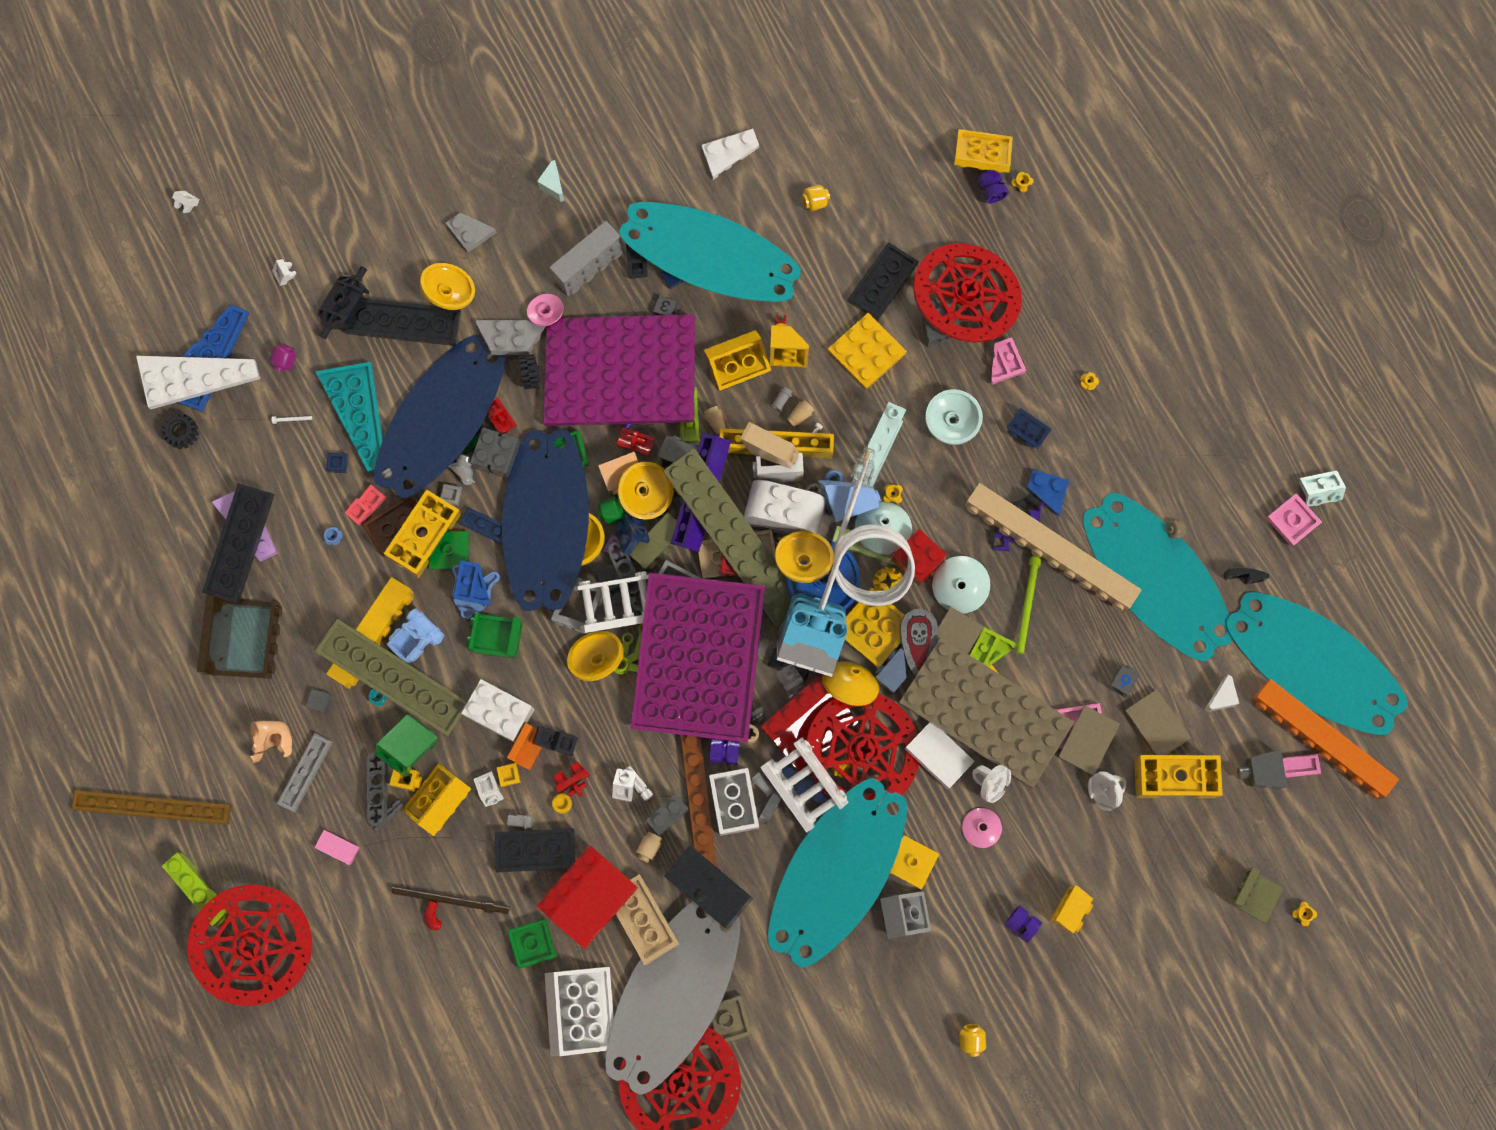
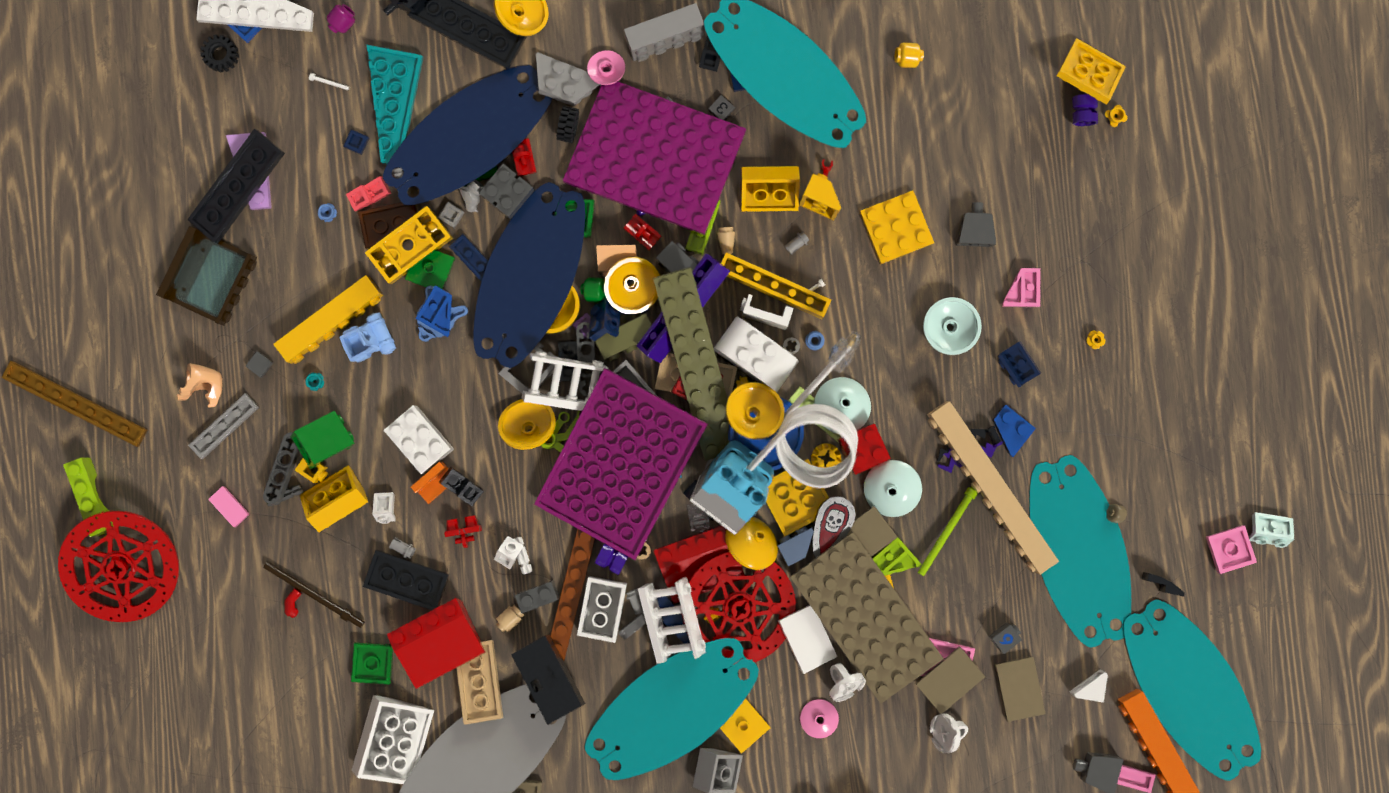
camera: 20 degrees right, 10 degrees up
olive plate [315,619,467,736] -> none
green panel [466,612,523,659] -> none
yellow plate [497,763,521,787] -> none
yellow tile [552,793,572,814] -> none
tan slope [740,422,799,469] -> none
dark grey plate [750,706,767,723] -> none
tan cone [787,399,814,427] -> none
light blue slope [818,480,881,522] -> none
black tile [847,242,919,321] -> none
light aqua fence [855,402,906,487] -> none
yellow plate [883,484,903,504] -> none
red piece [913,243,1022,343] -> none
yellow plate [1134,755,1223,798] -> none

